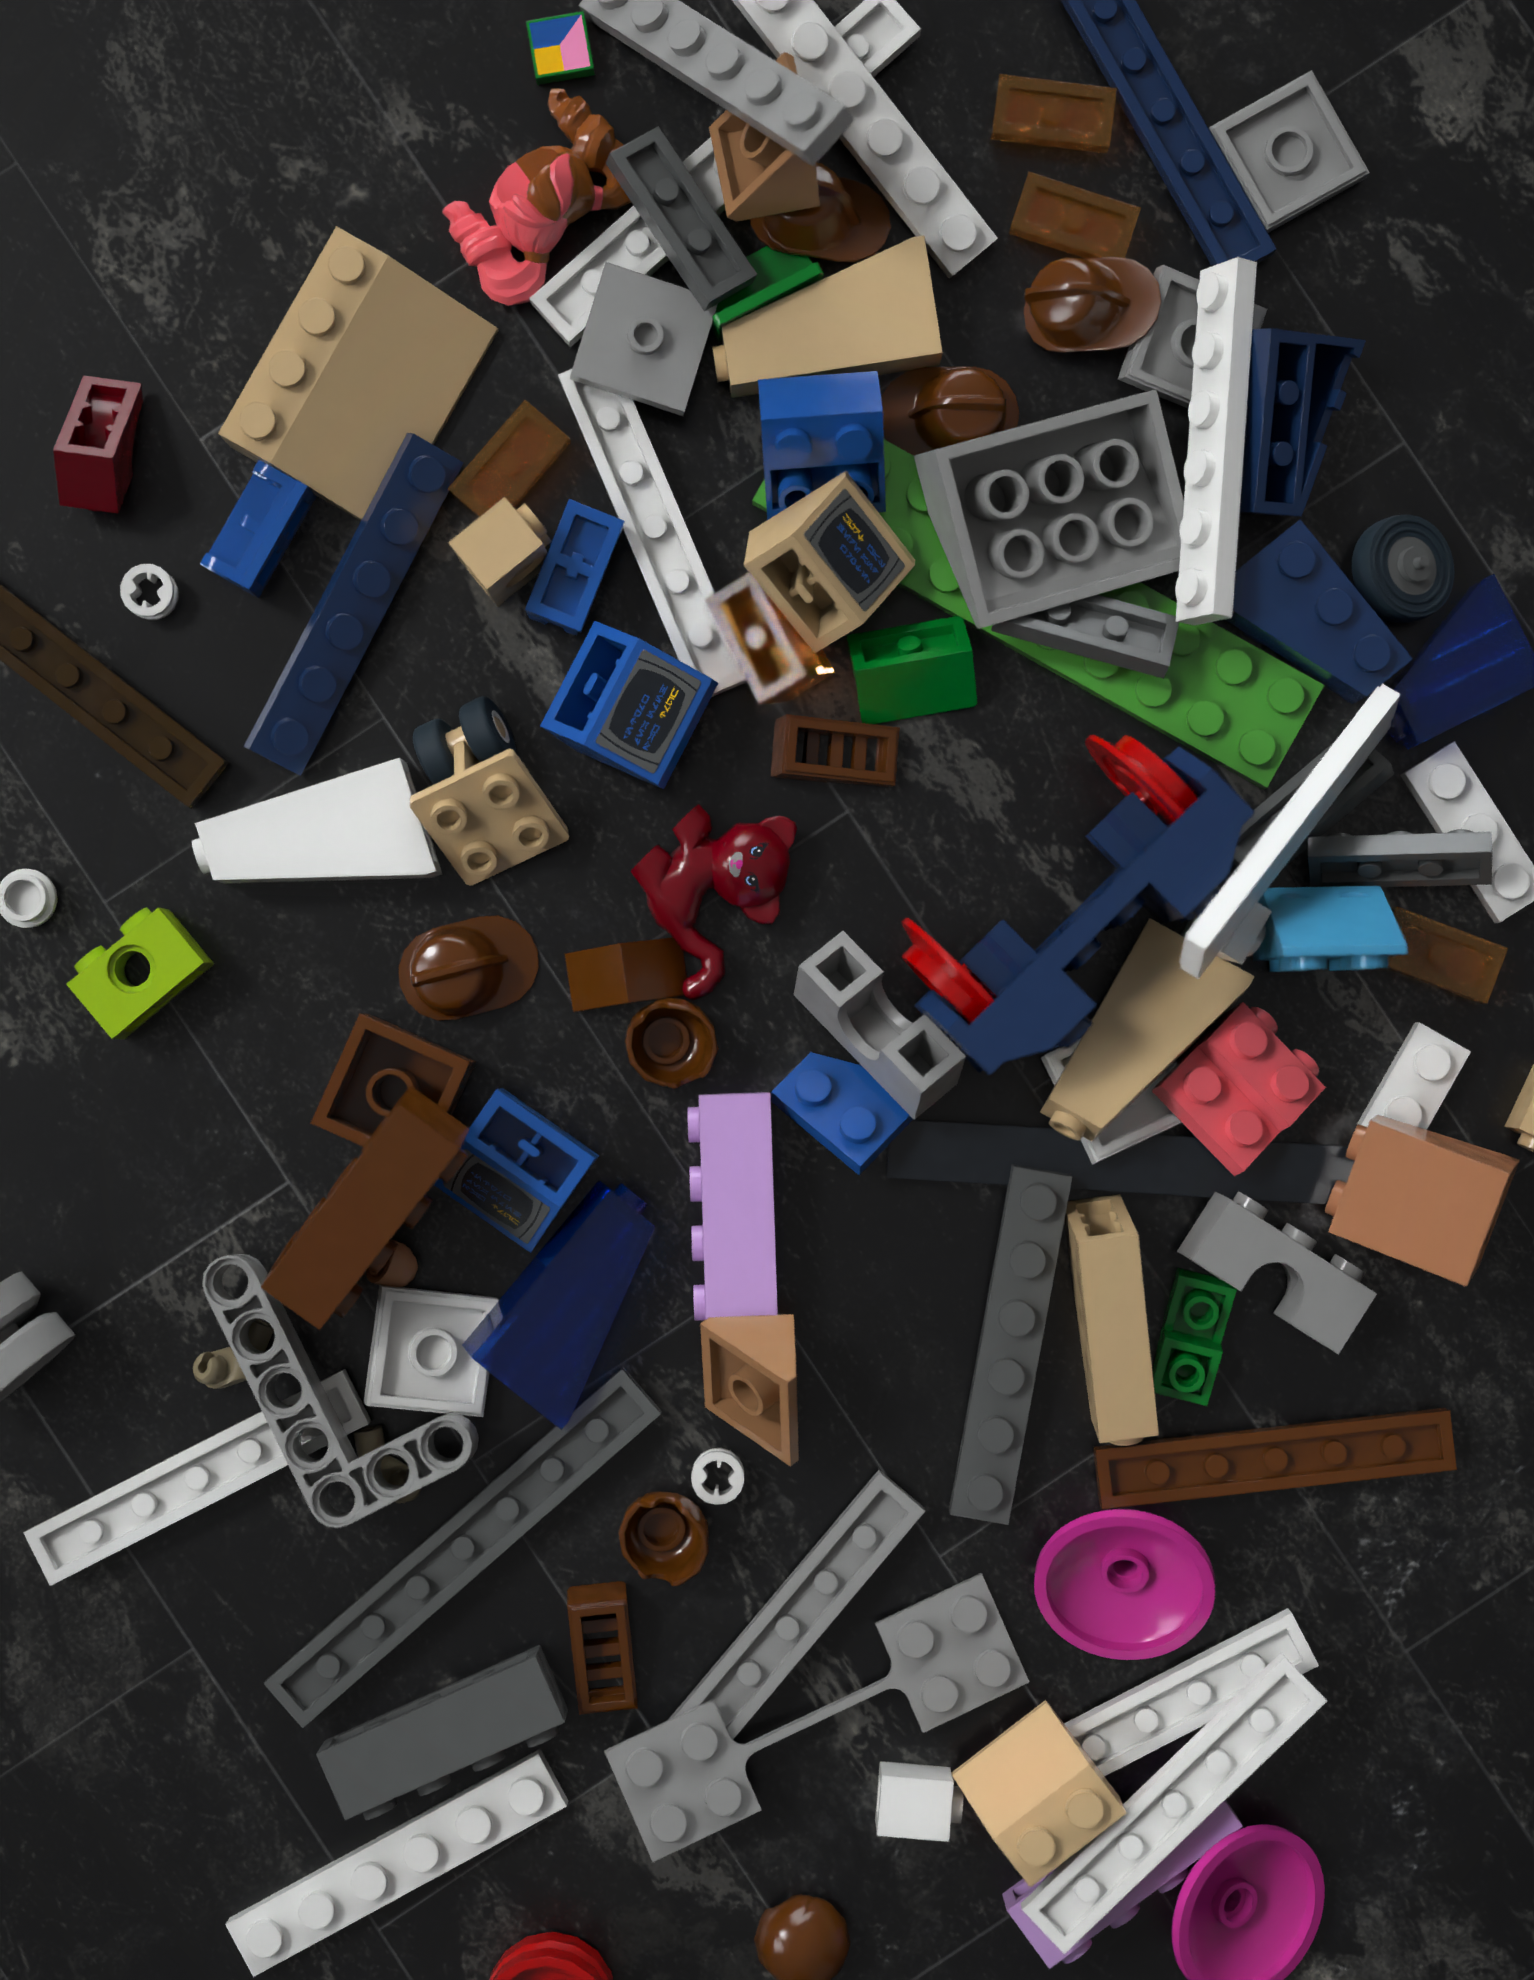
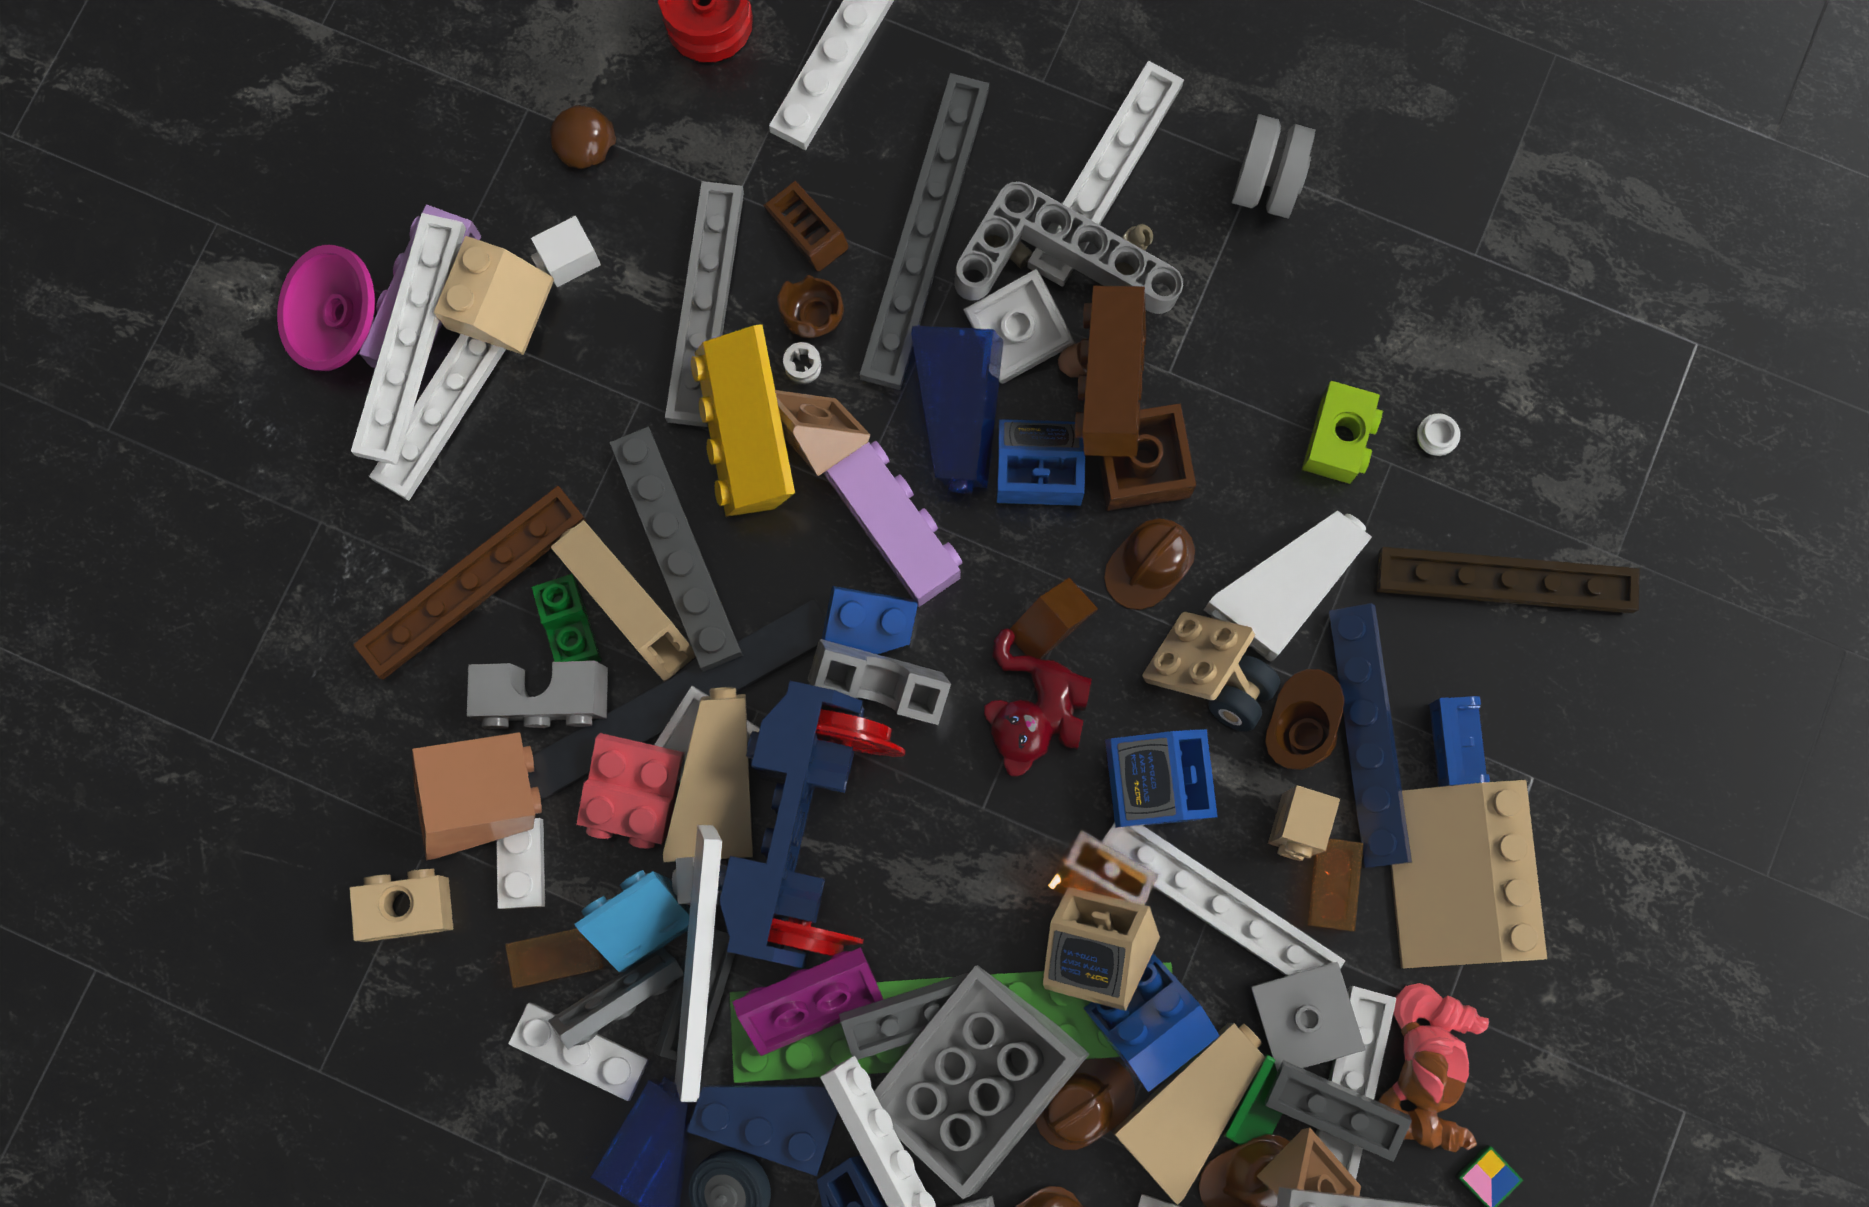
camera: 145 degrees right, 10 degrees down
dark red arch [53,375,143,513] -> none
white bush [120,564,178,620] -> none
dark grey brick [316,1645,569,1820] -> none
blue hinge [525,499,625,635] -> none
light grey hinge [604,1573,1029,1862] -> none
reddish brown hair [625,998,719,1089] -> none
reddish brown slope [771,714,900,787] -> none
green panel [847,616,977,724] -> none
dark pink dish [1034,1509,1215,1660] -> none
none -> yellow slope [691,325,795,517]
none -> magenta plate [732,947,884,1056]
none -> reddish brown piece [1265,669,1344,770]

